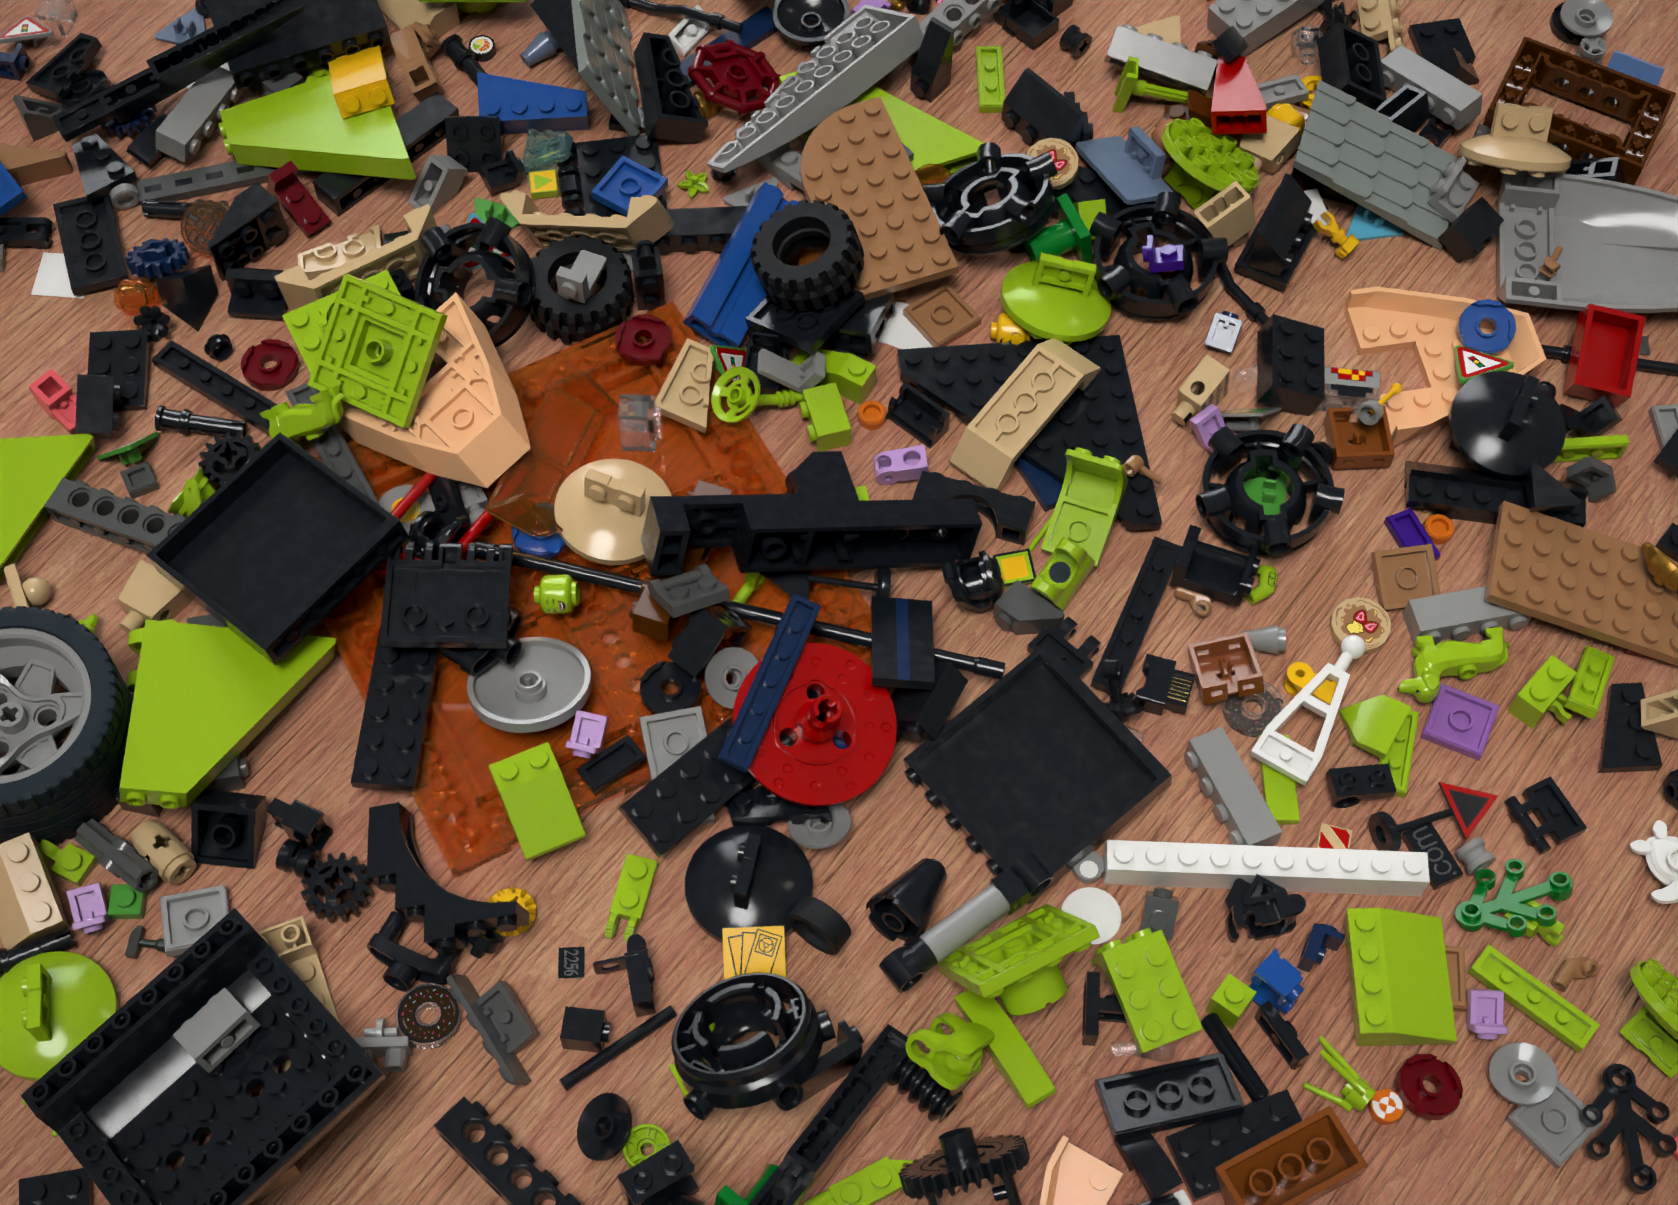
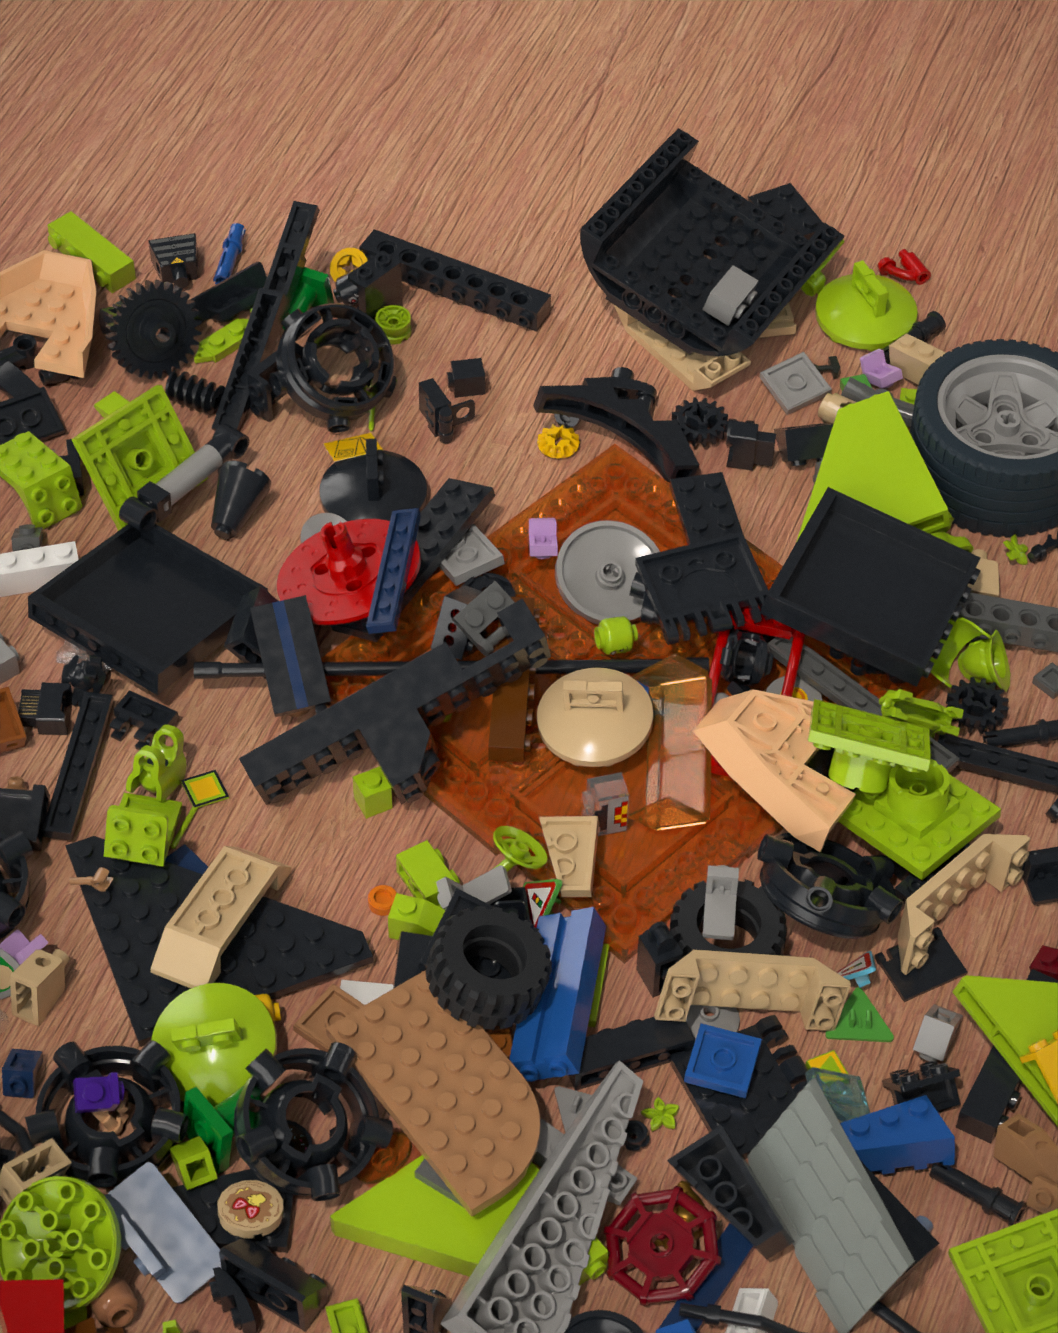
camera: 165 degrees right, 10 degrees down
dark red tile [241,339,300,391] -> none
tan wing [297,225,382,280] -> none
light grey hips [353,1018,413,1073] -> none
tile [395,983,463,1050] -> none
dark grey bracket [446,974,539,1085] -> none
tile [469,35,496,61] -> none
black bracket [479,149,524,194] -> none
lime slope [488,742,586,861] -> none
black sticker [558,947,585,979] -> none
black bar [559,1005,677,1091] -> none
black tile [577,735,647,796] -> none
black dish [577,1093,632,1161] -> none
lime hinge [605,854,658,943] -> none
dark red tile [615,314,672,366] -> none
light grey dish [705,647,759,709] -> none
black tyre [788,896,851,955] -> none
lavender leg [873,444,929,485] -> none
black hinge [886,382,950,449] -> none
lime piece [905,1012,995,1090] -> none
black arch [912,471,1036,546] -> none
black helmet [941,550,1005,612] -> none
dark grey slope [993,580,1065,635] -> none
white sticker [1061,887,1122,944] -> none

